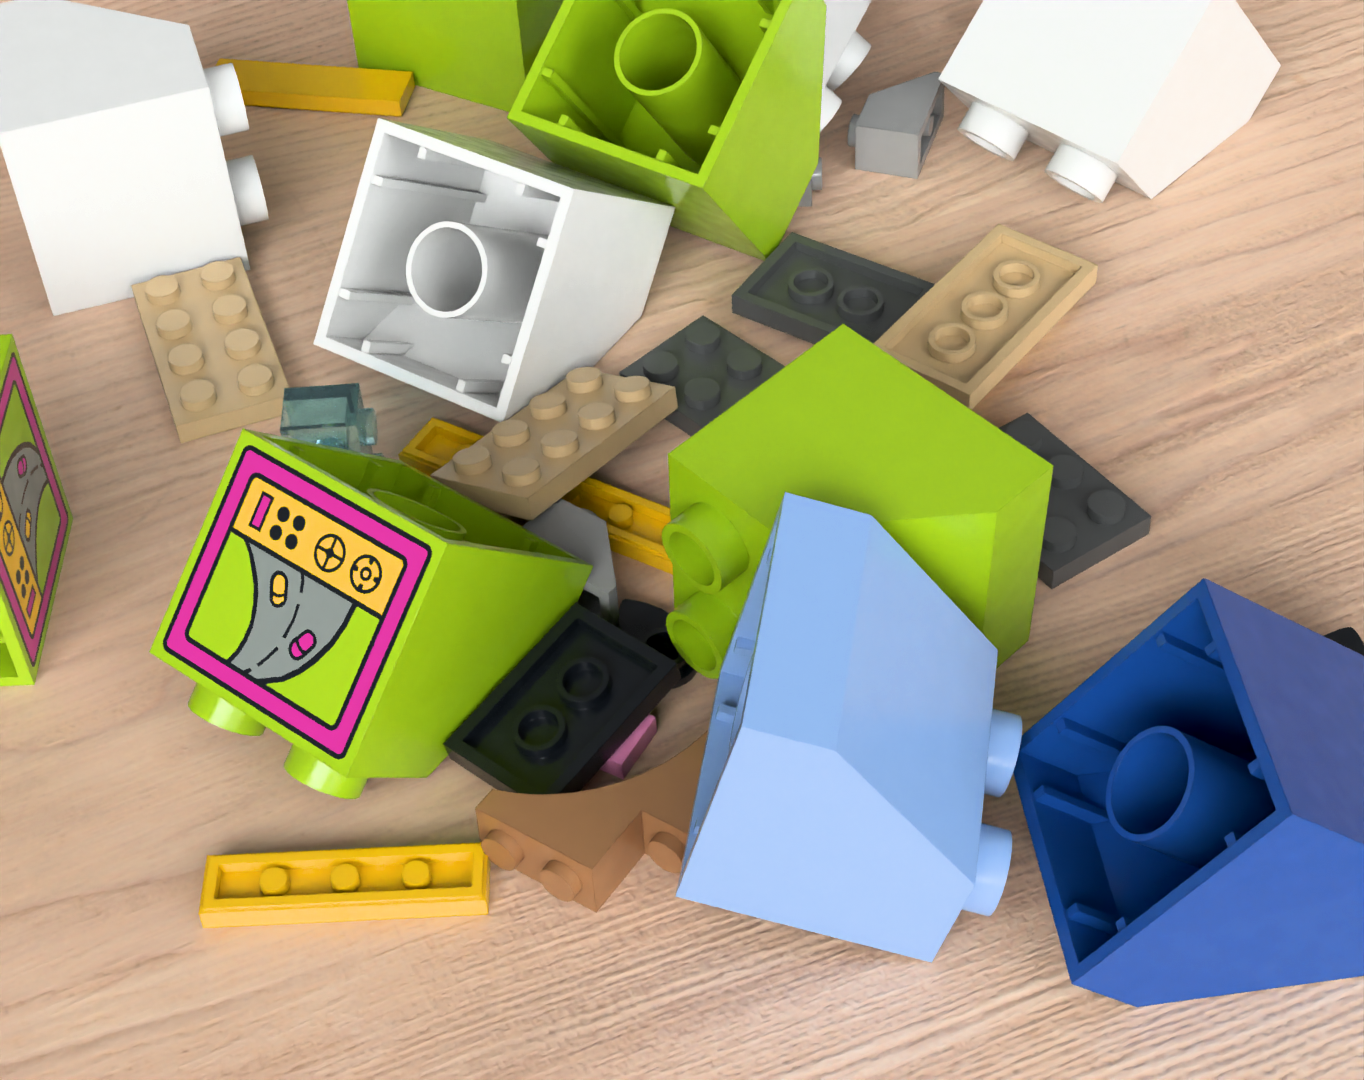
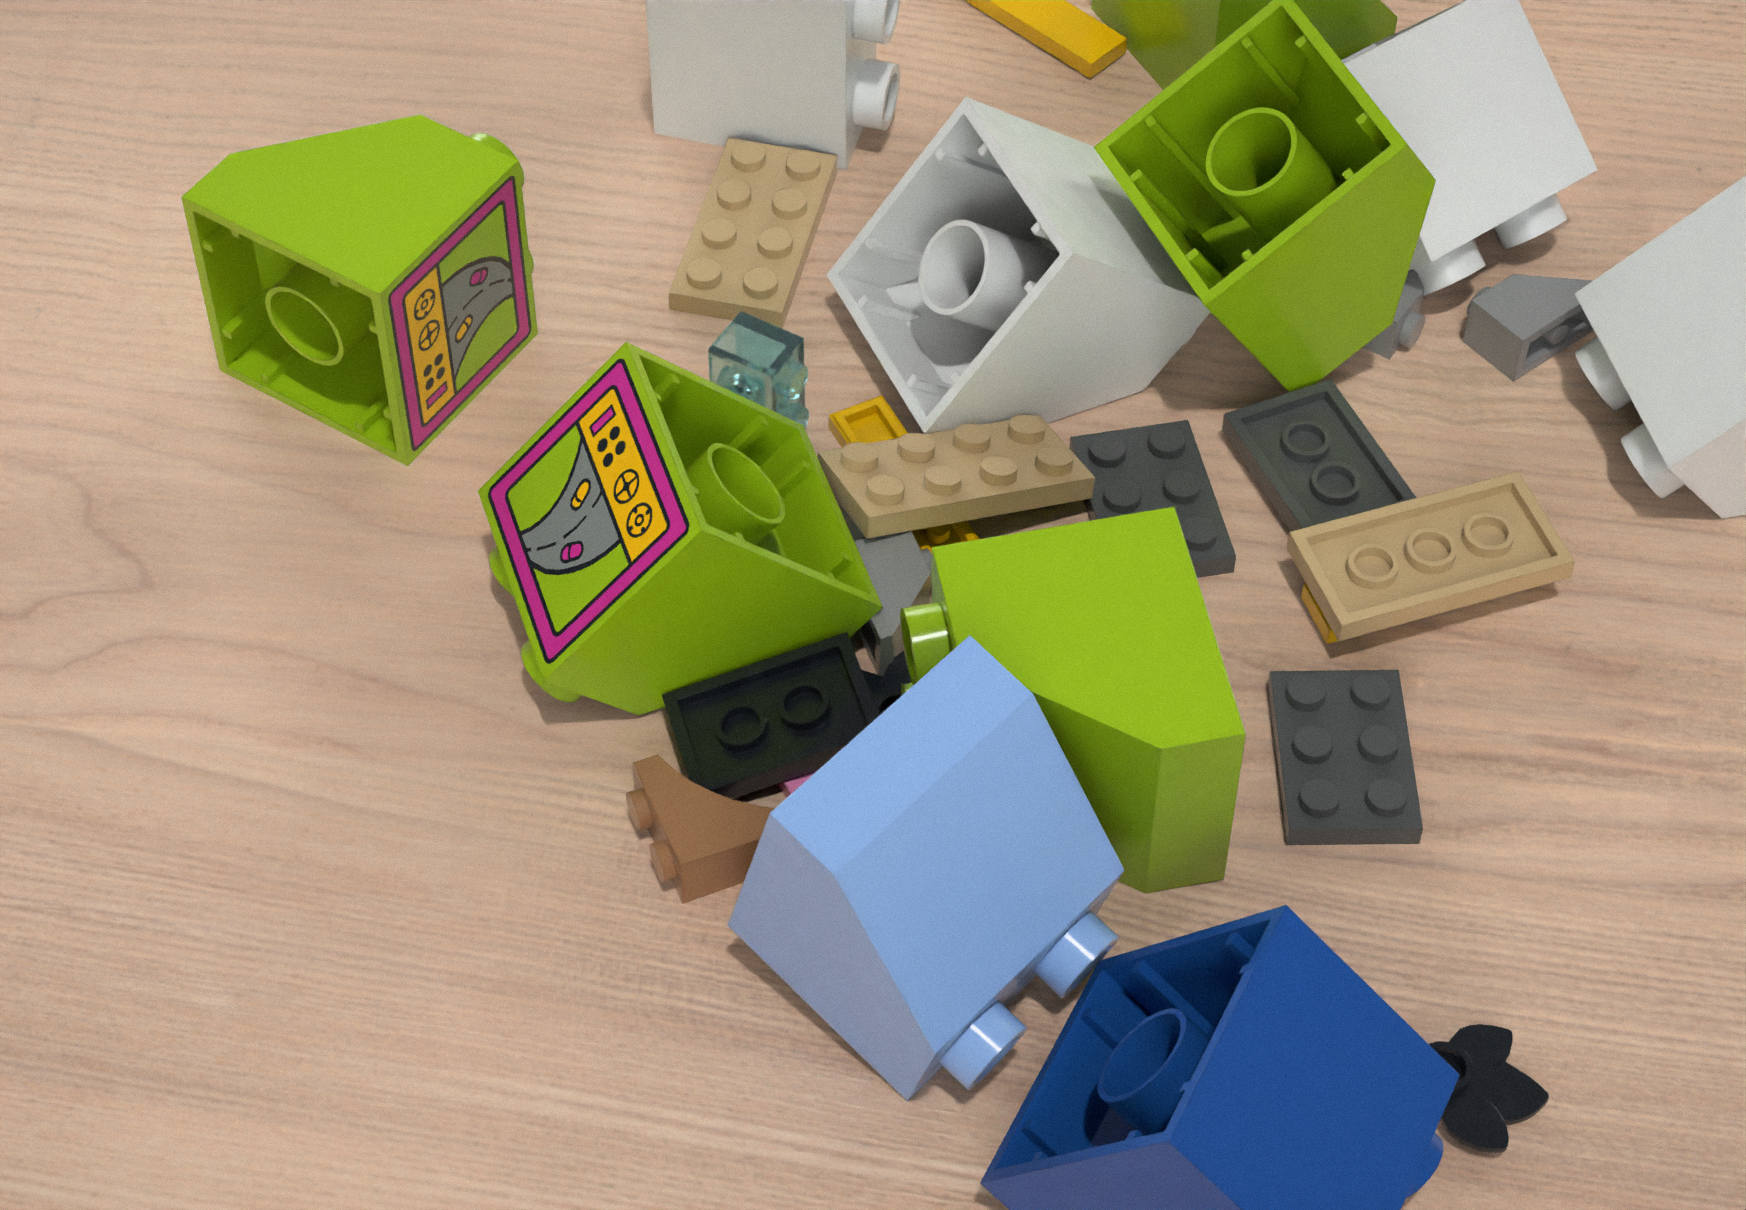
camera: 30 degrees right, 5 degrees up
yellow tile [198,842,491,928] -> none

